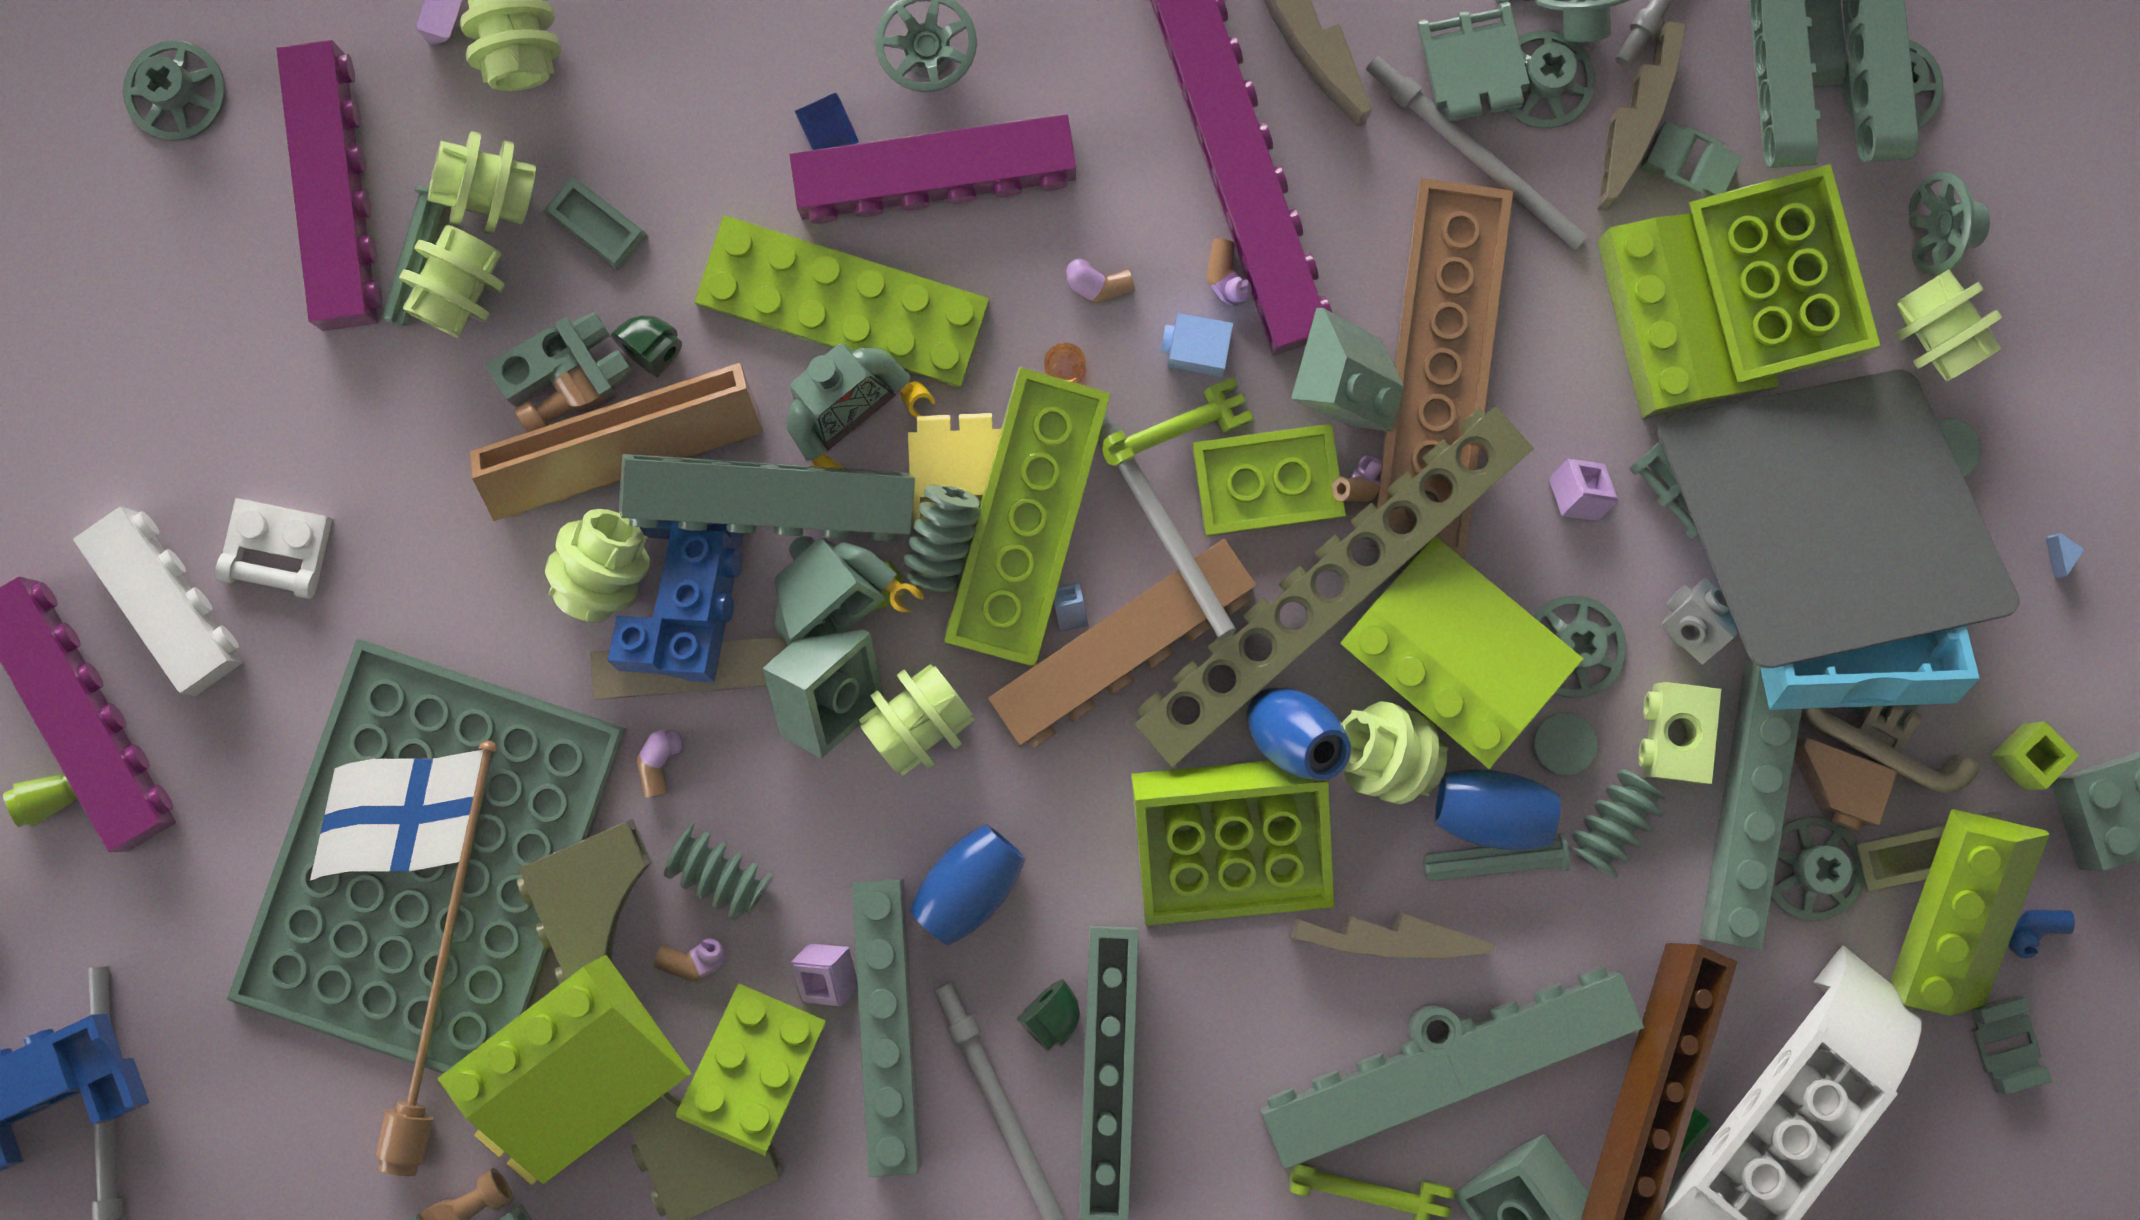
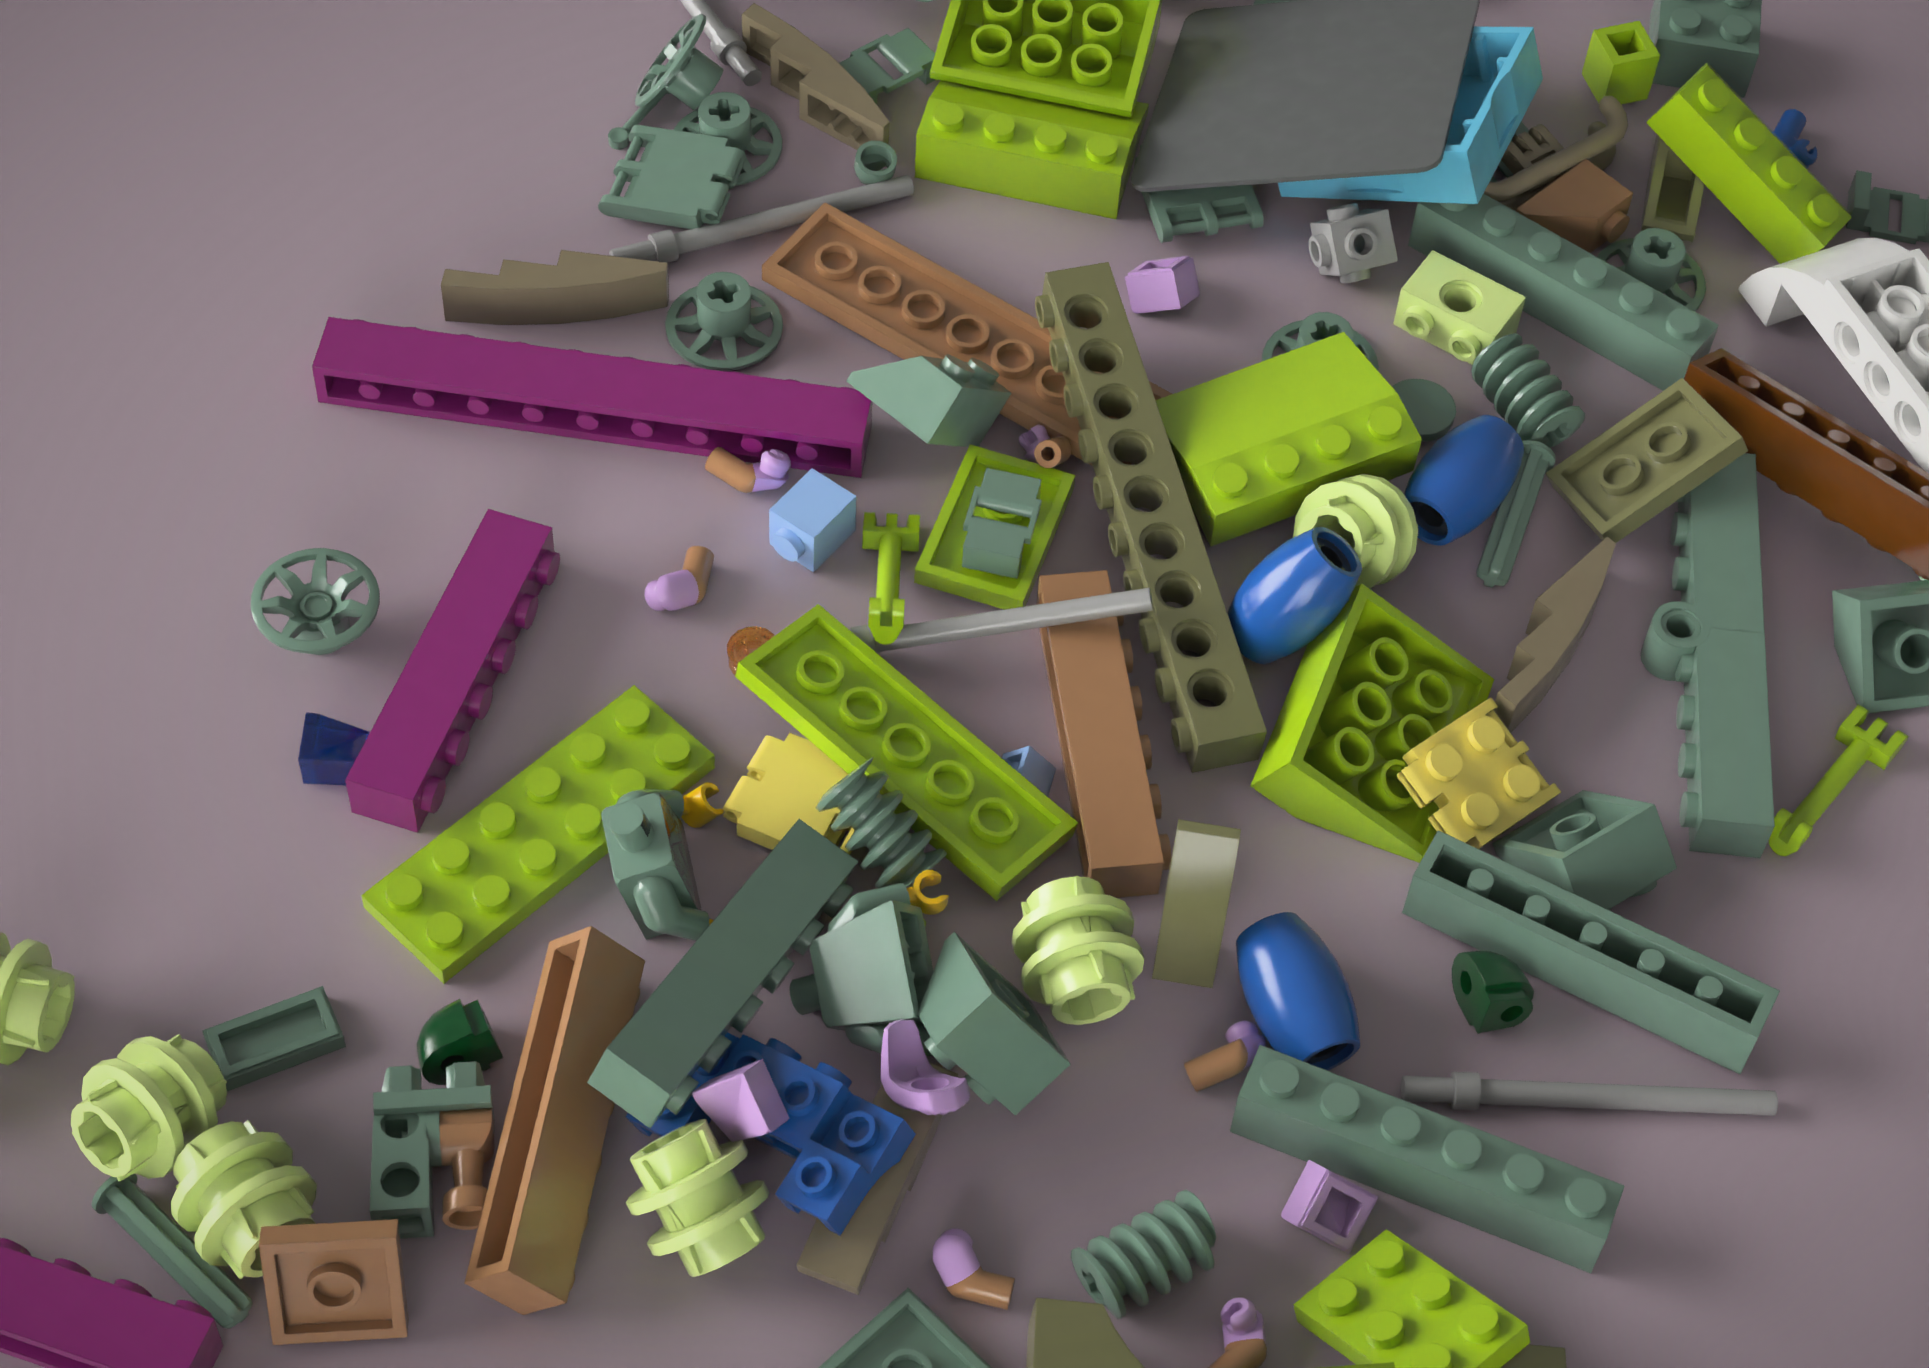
camera: 65 degrees left, 30 degrees down
none -> medium nougat plate [259,1219,409,1345]
none -> sand green wheel [665,272,783,371]
none -> lavender slope [692,1059,790,1142]
none -> sand green hinge [854,141,897,185]
none -> lavender hair [881,1019,970,1115]
none -> sand green piece [962,468,1042,579]
none -> olive slope [1152,819,1241,988]
none -> medium nougat arm [1184,1021,1266,1092]
none -> light yellow plate [1396,697,1561,849]
none -> sand green slope [1492,790,1677,912]
none -> olive plate [1545,378,1748,543]

